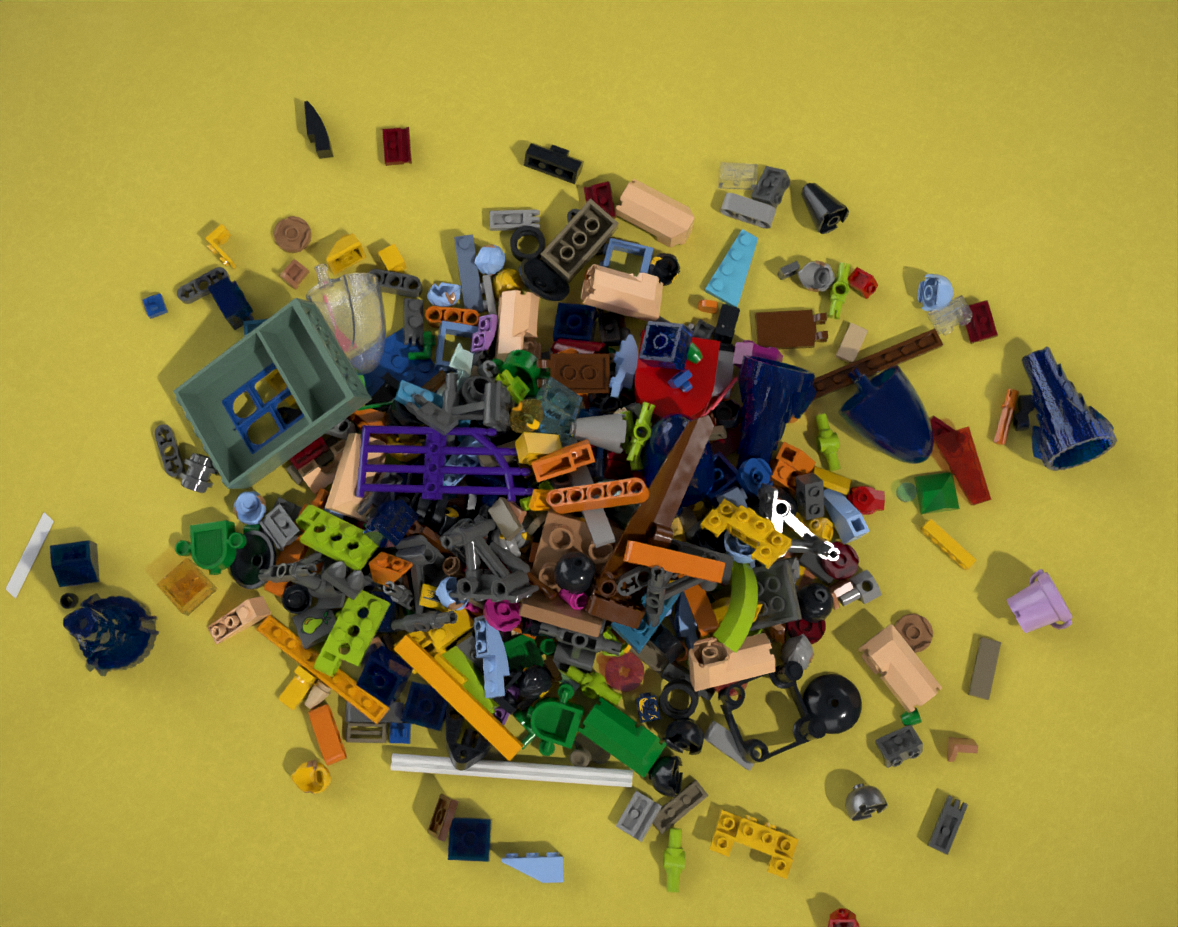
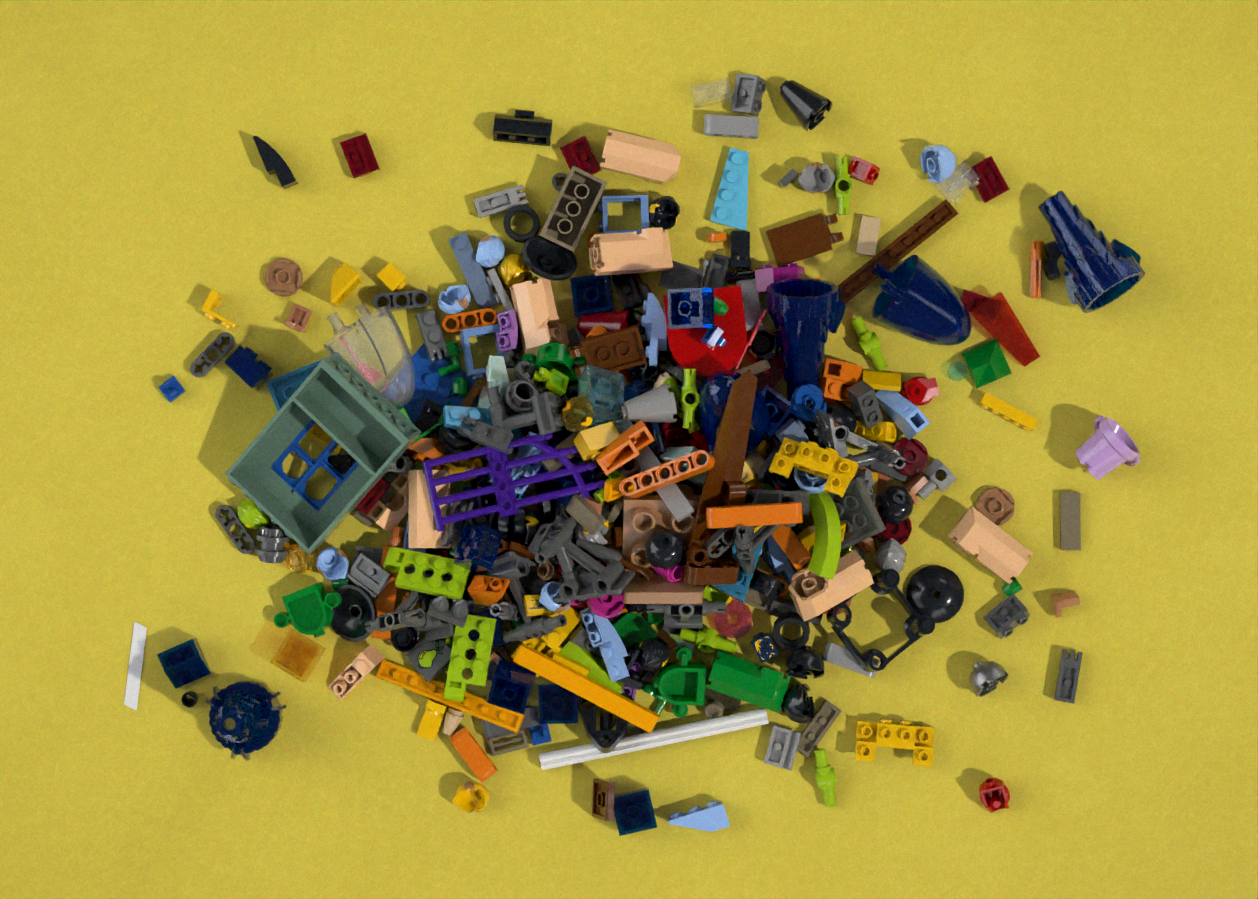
camera: 15 degrees left, 10 degrees up
none -> lime hair [237,498,271,530]
none -> clear yellow hair [284,543,320,574]
none -> green hose [452,377,468,397]

